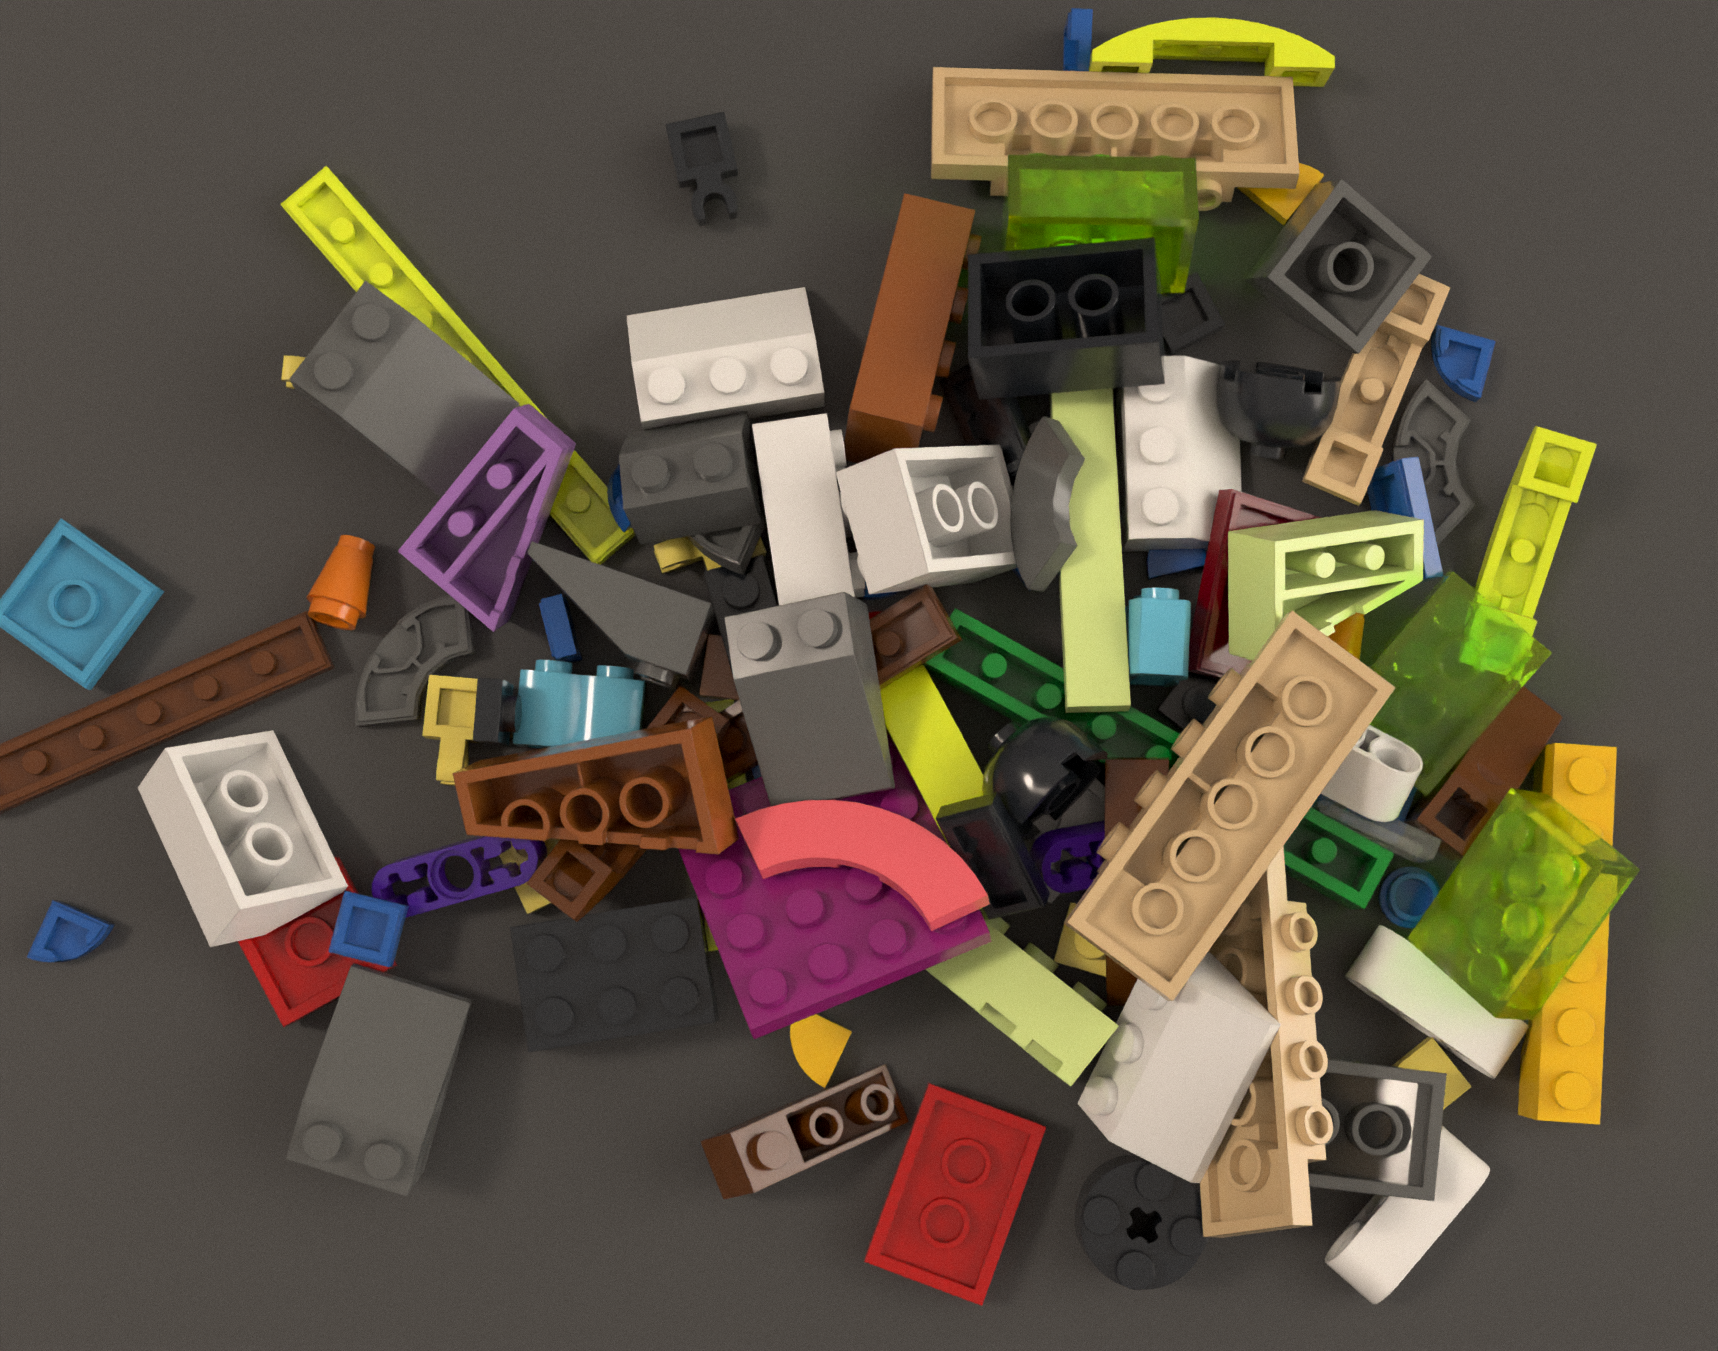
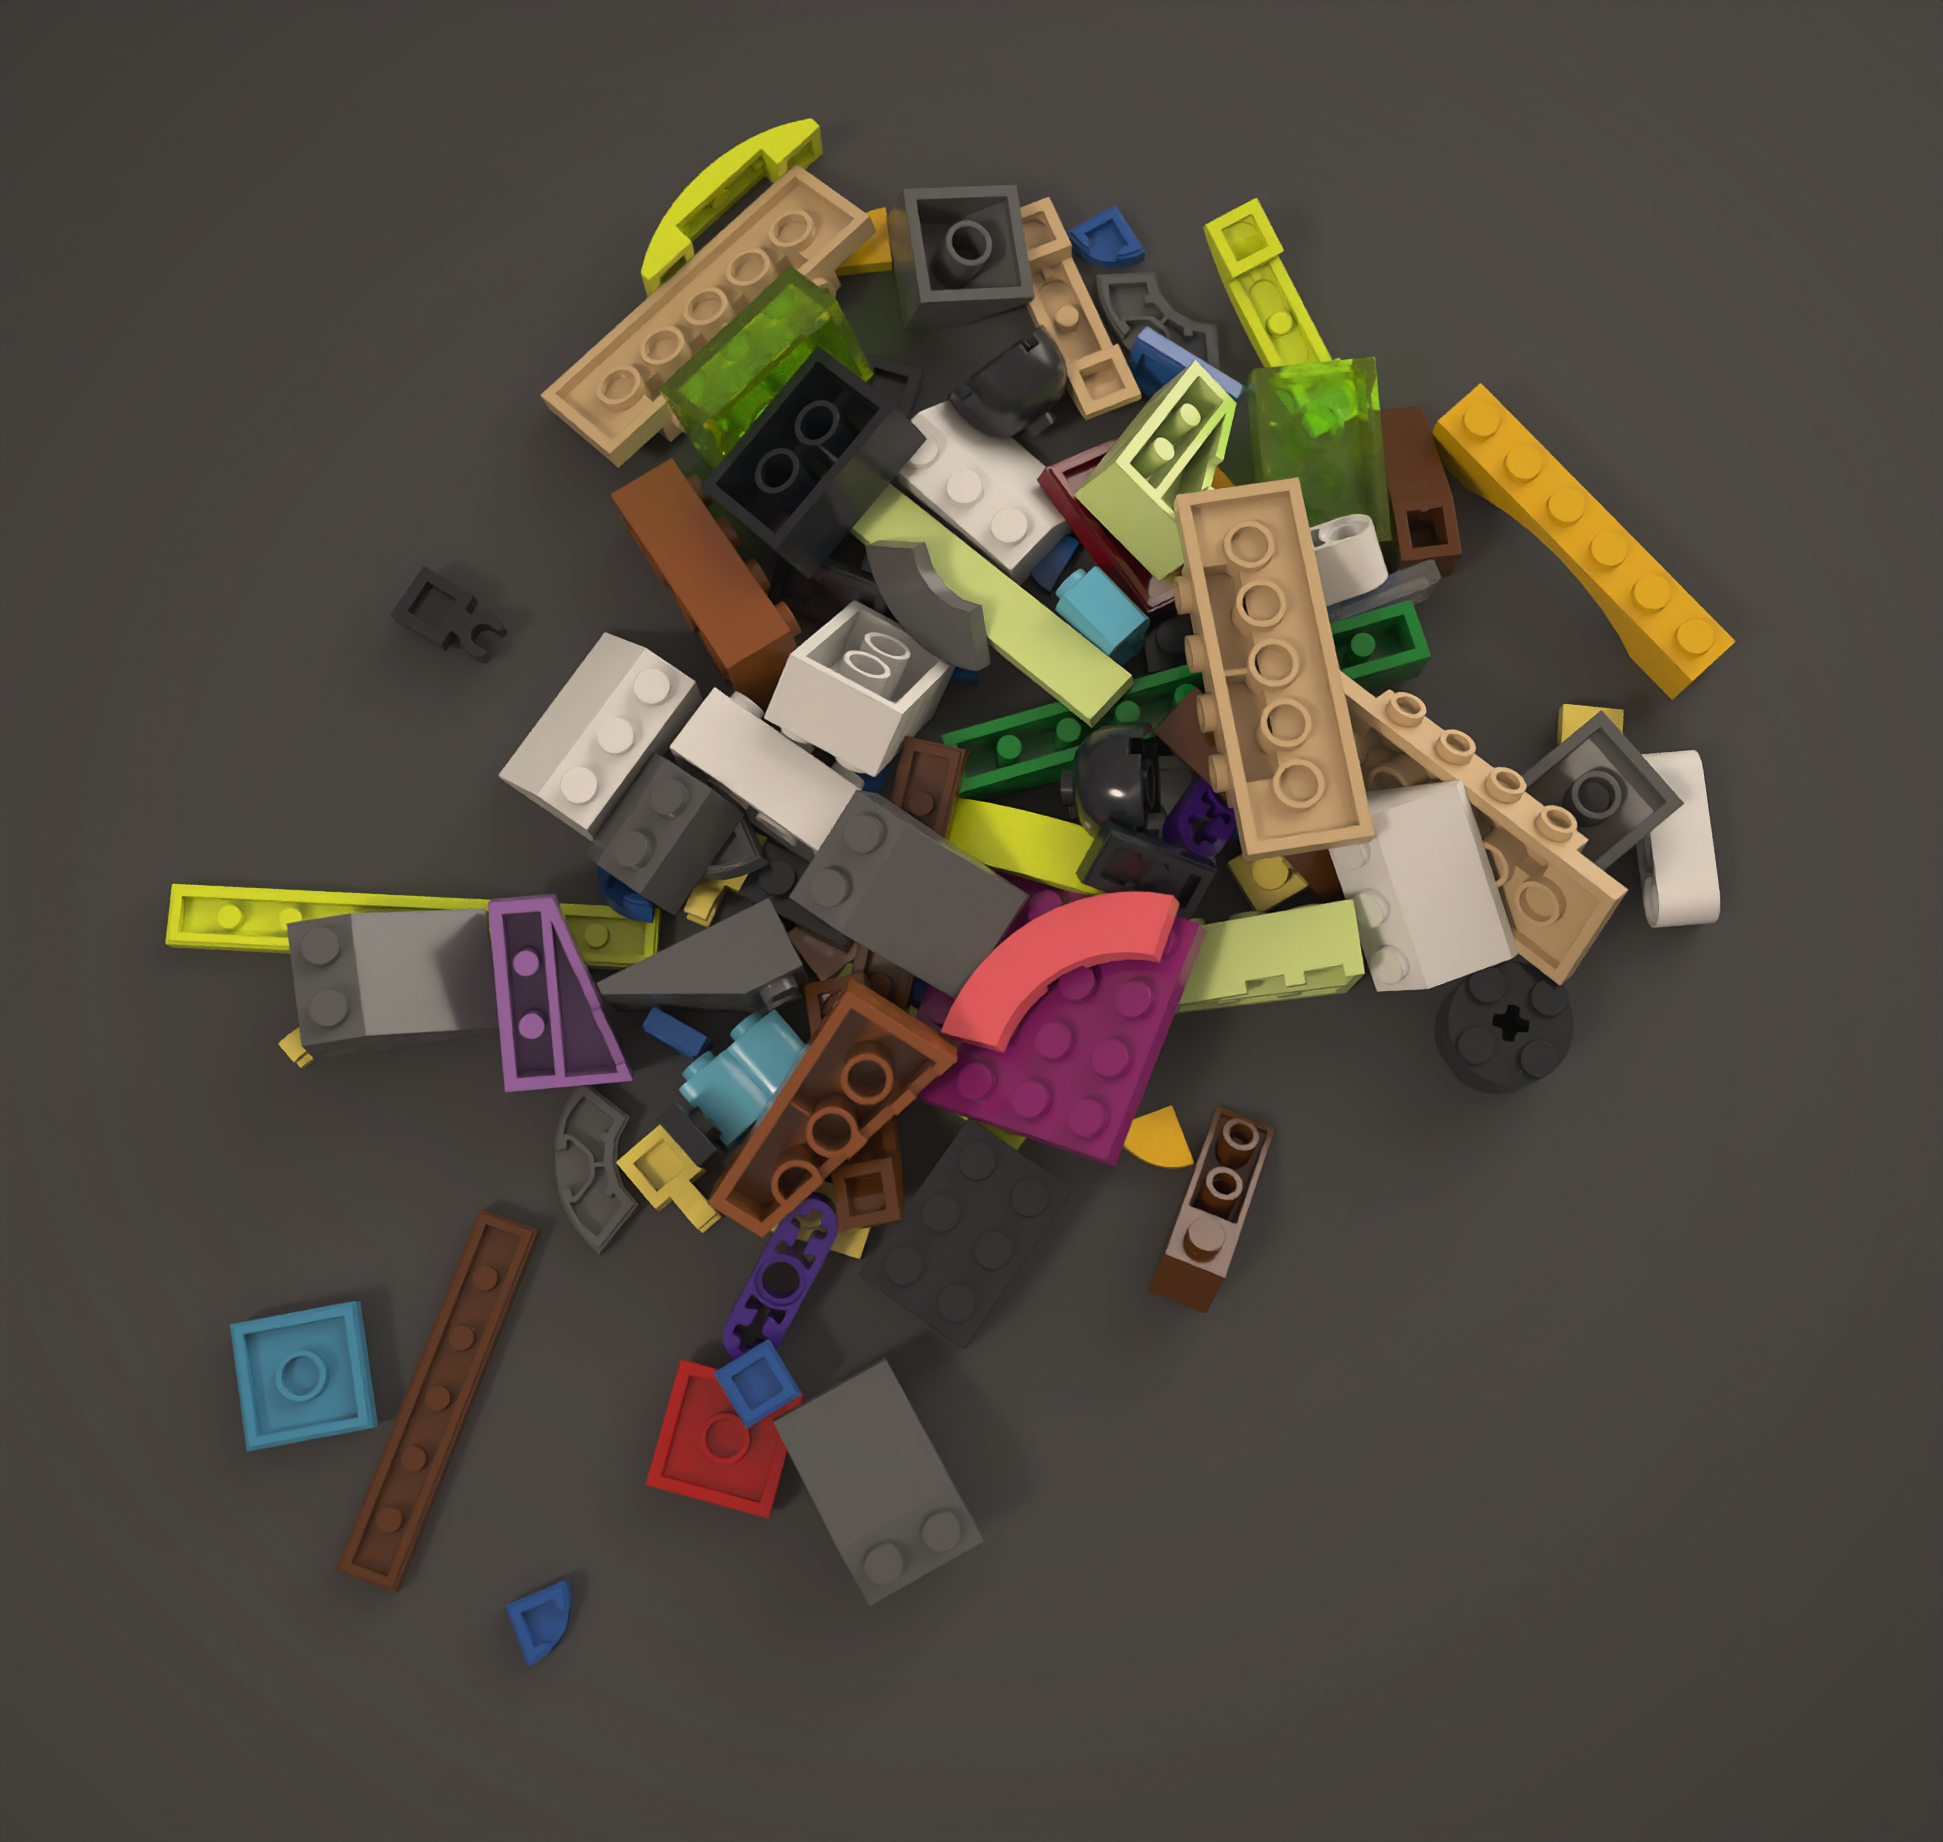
camera: 40 degrees left, 5 degrees down
white slope [138,730,348,947] -> none
orange cone [306,535,375,630] -> none
red plate [864,1082,1046,1306] -> none
blue tile [1063,8,1093,71] -> none
white beam [1345,925,1529,1079] -> none
blue plate [1378,867,1442,928] -> none
clear neon green brick [1407,788,1640,1020] -> none

